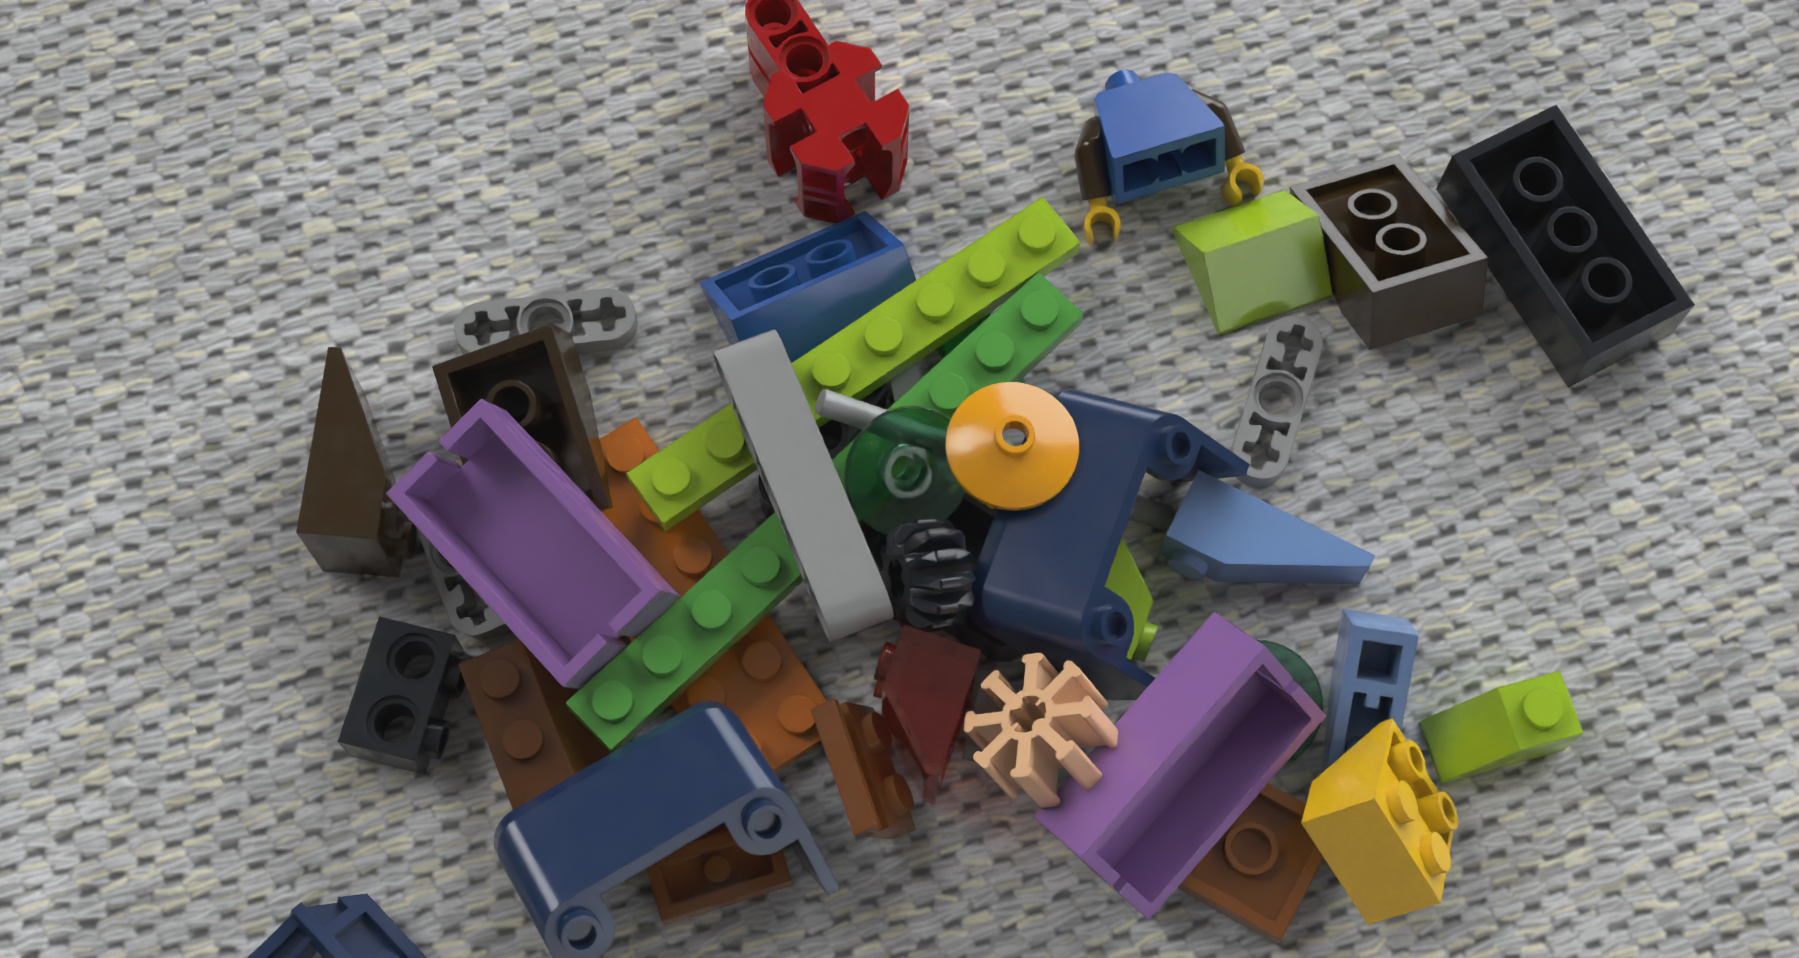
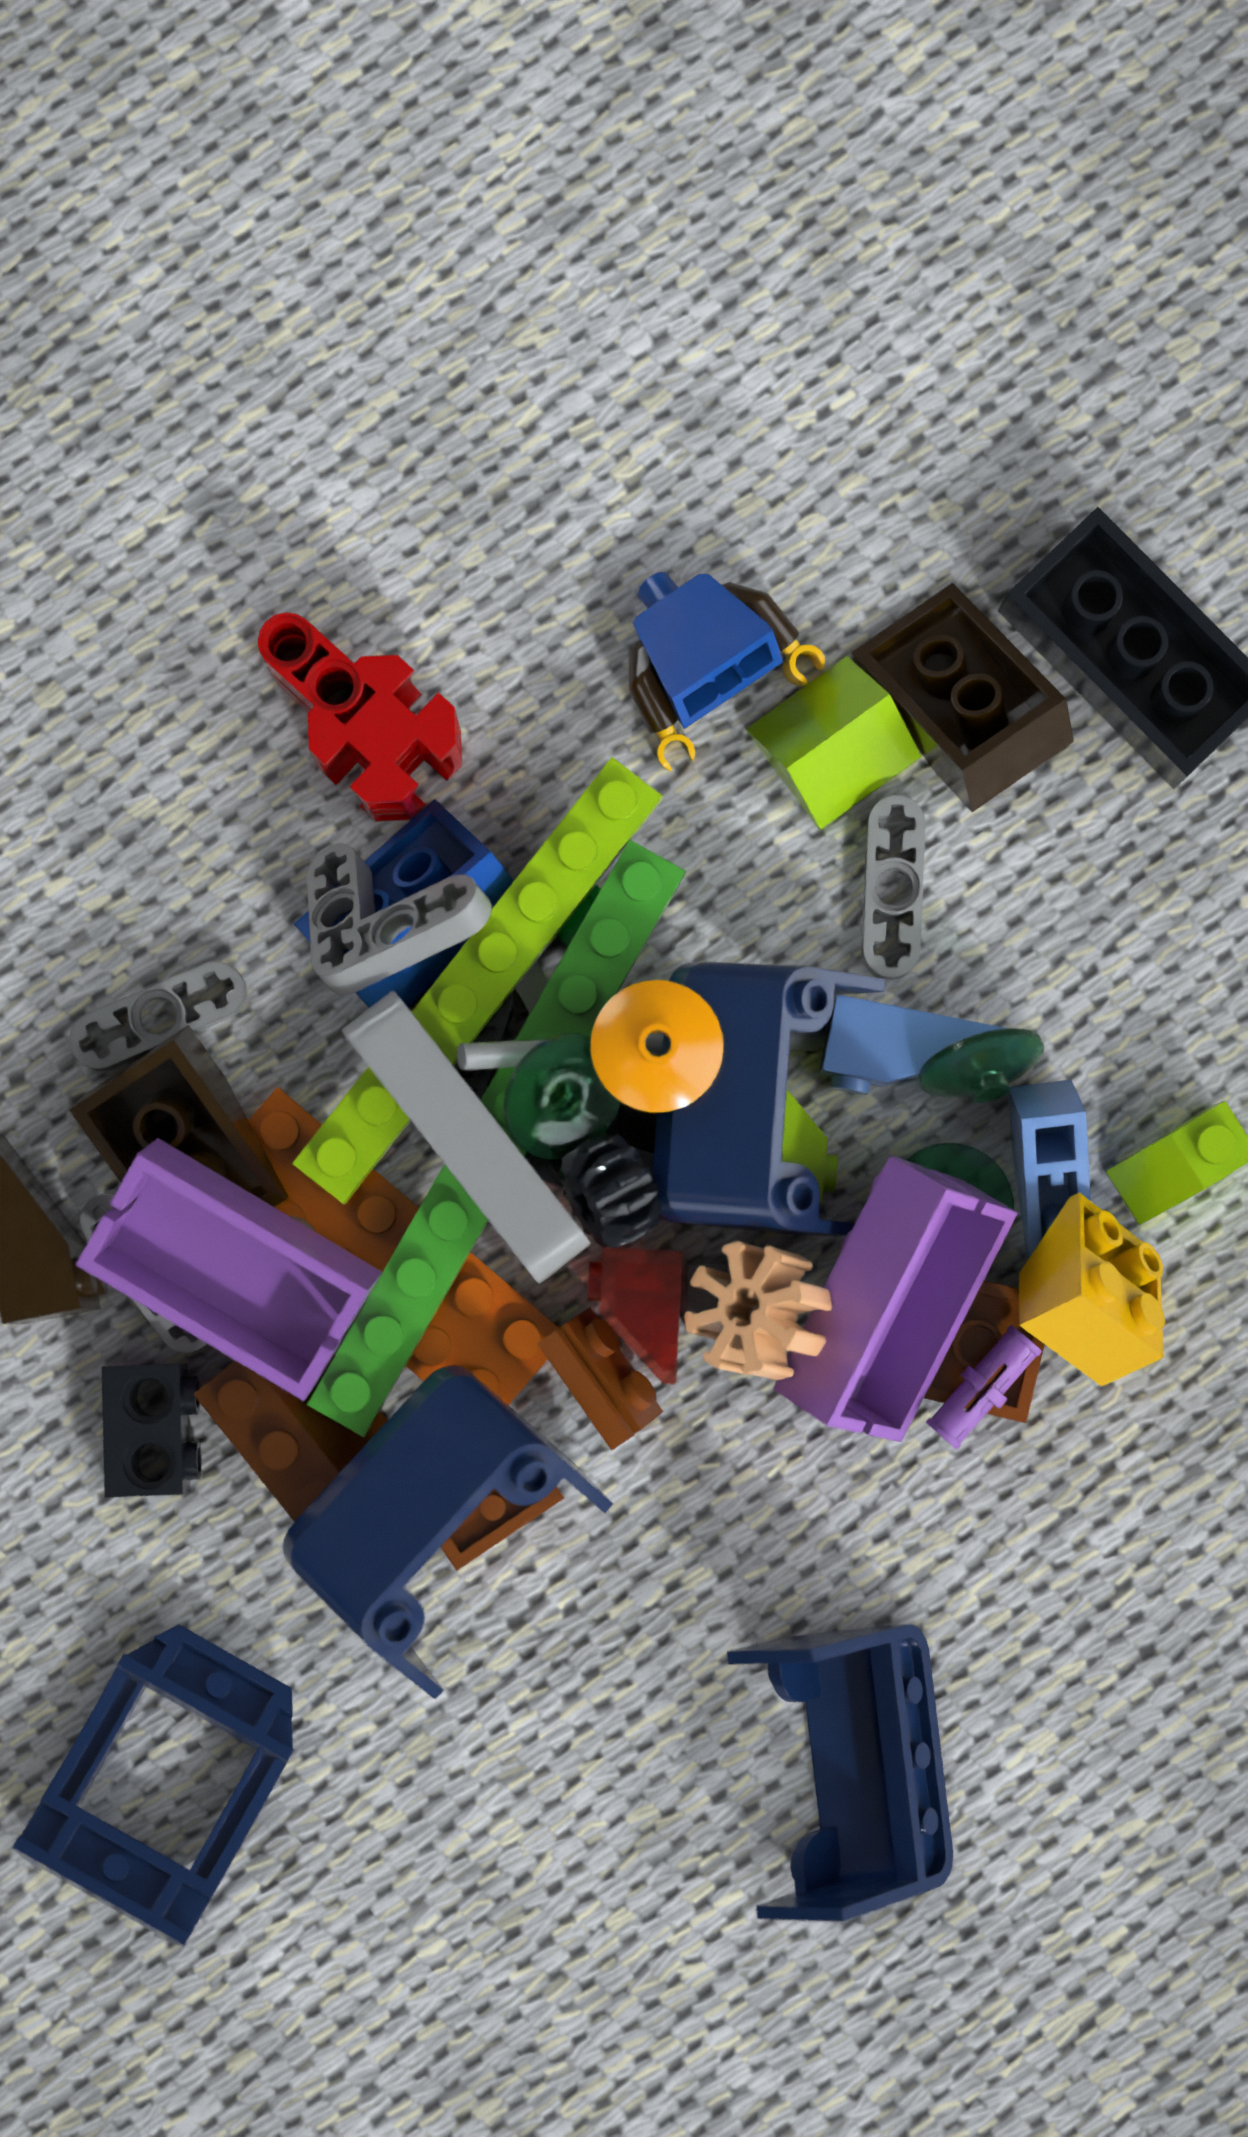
camera: 15 degrees left, 15 degrees up
none -> light grey beam [306,844,492,995]
none -> clear green dish [918,1028,1044,1103]
none -> medium lavender pin [925,1325,1042,1450]

